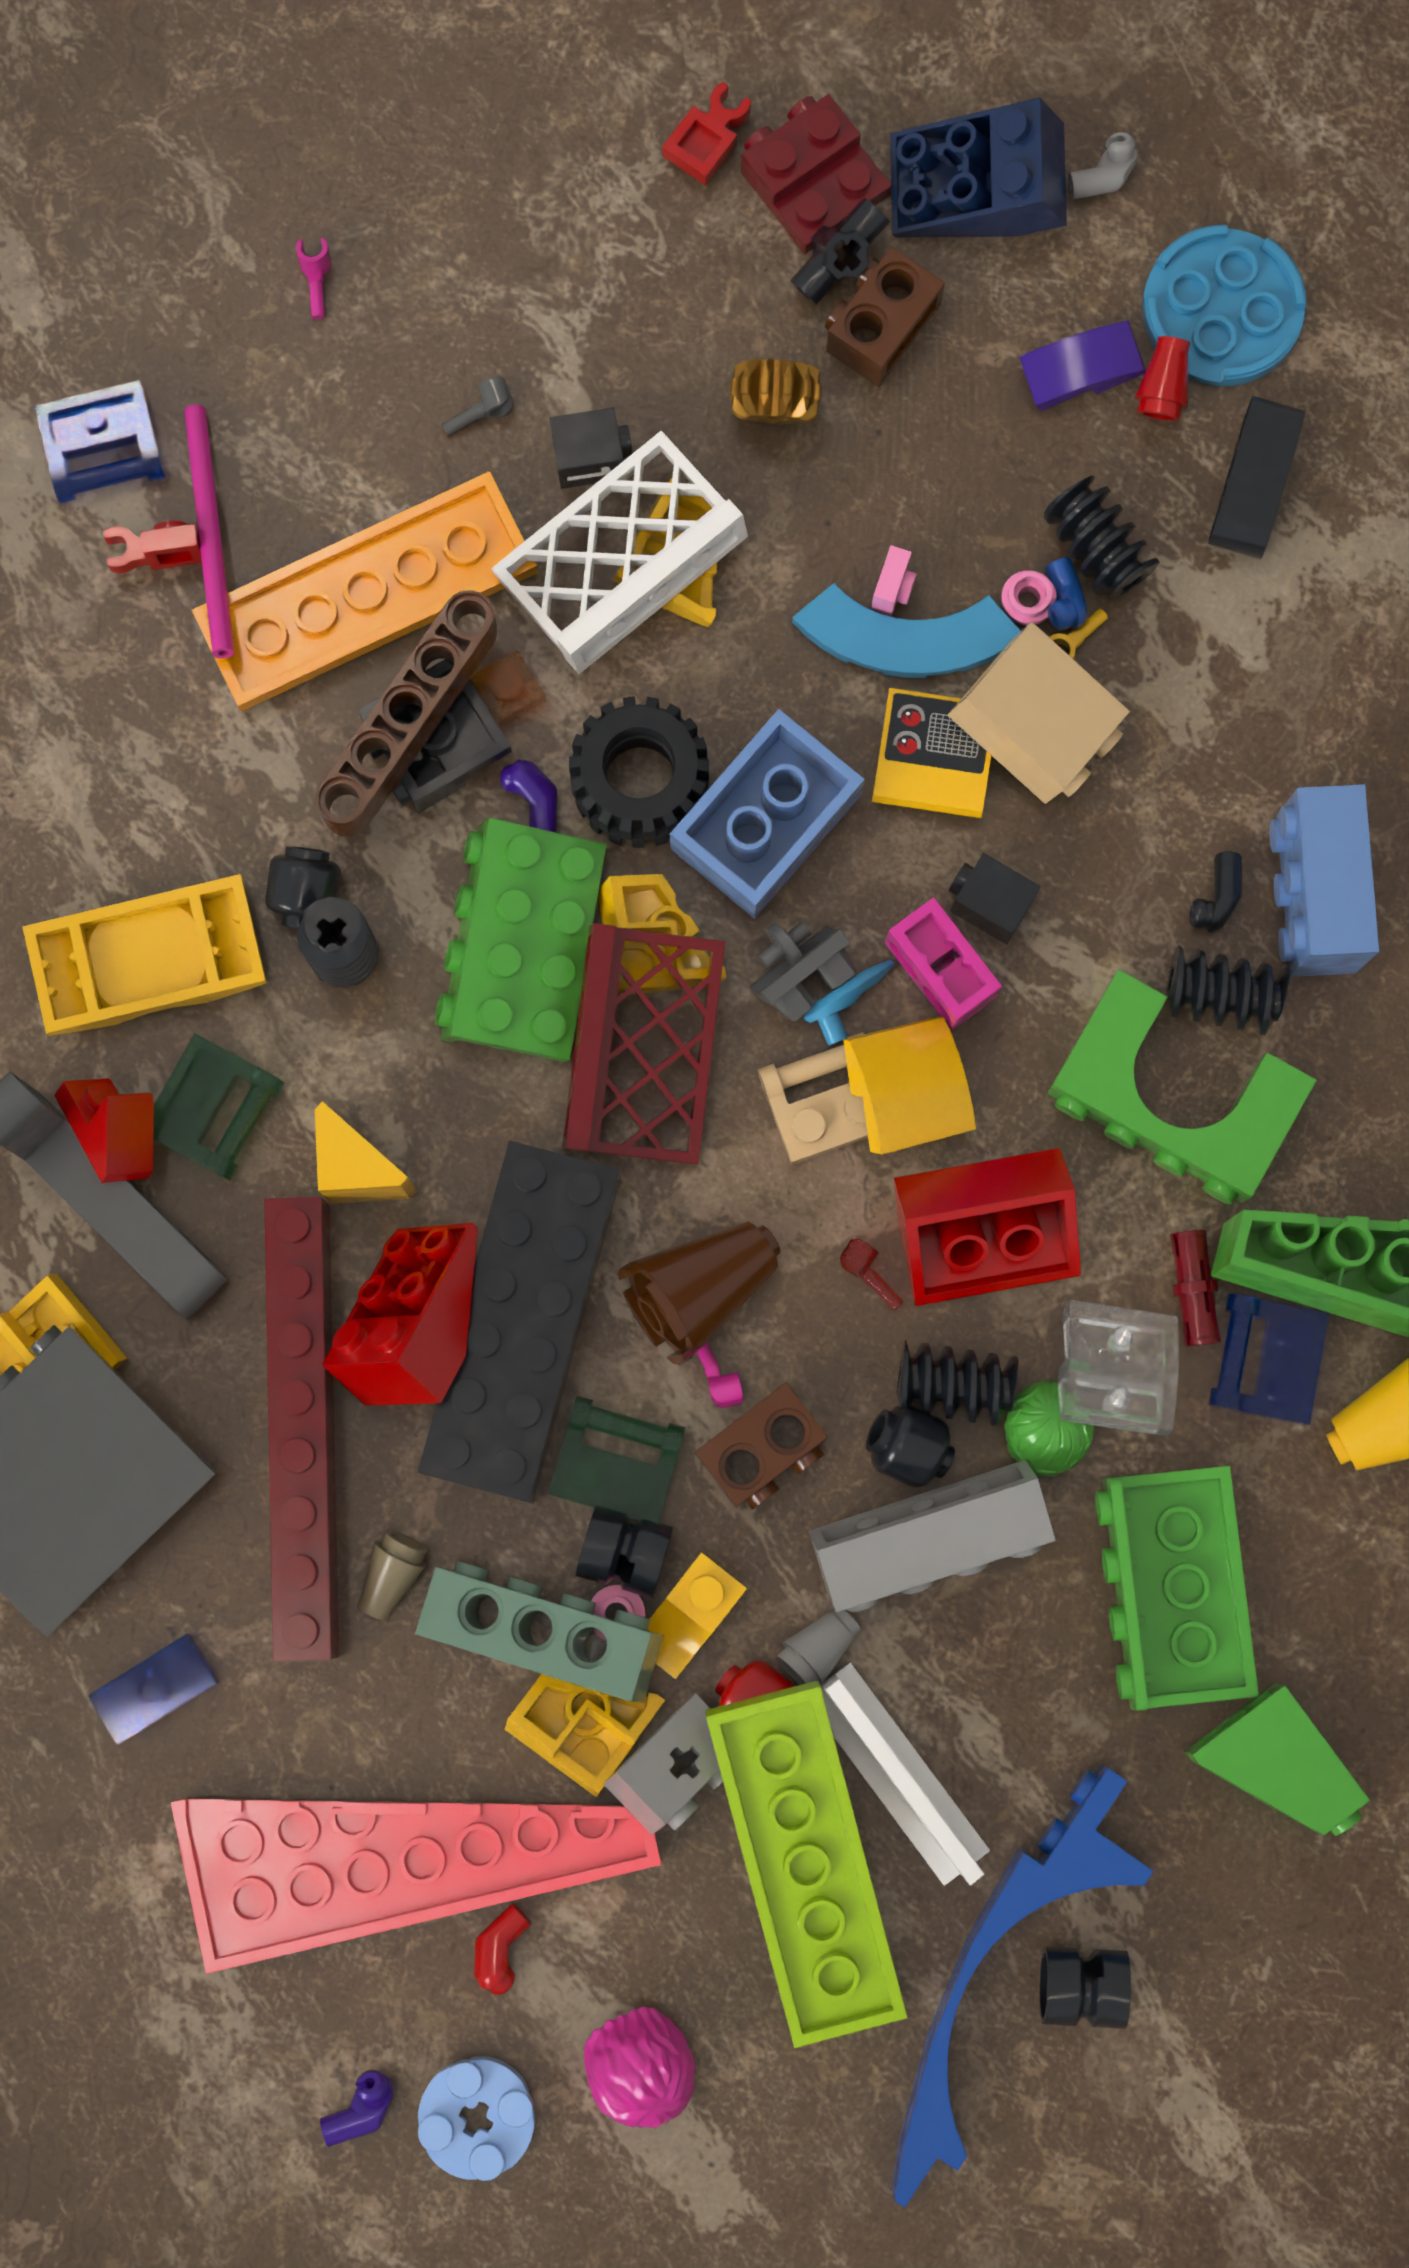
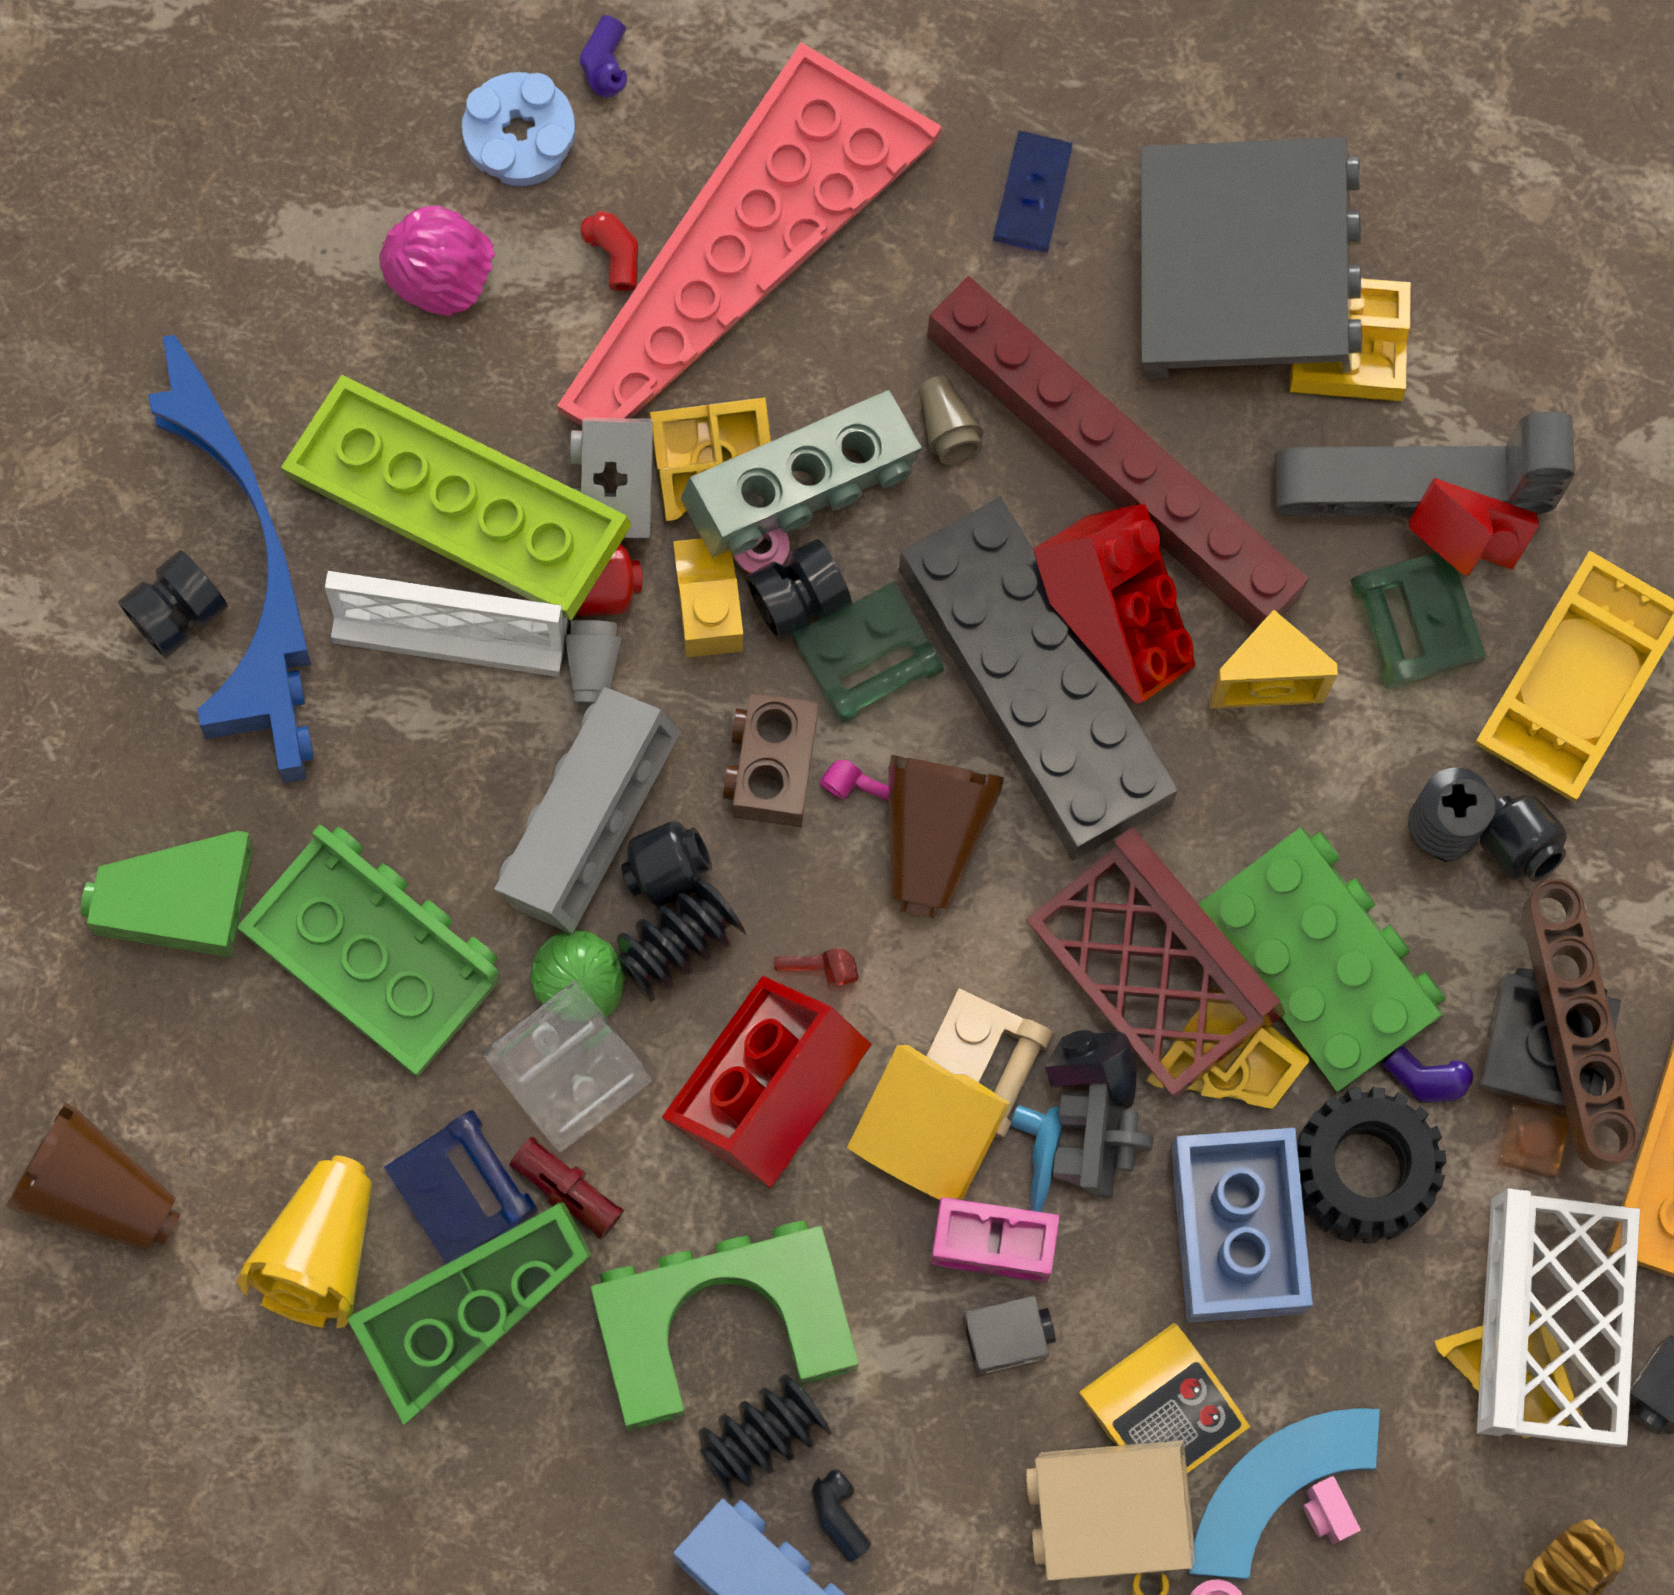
camera: 130 degrees right, 5 degrees down
none -> black plate [1045,1030,1137,1109]

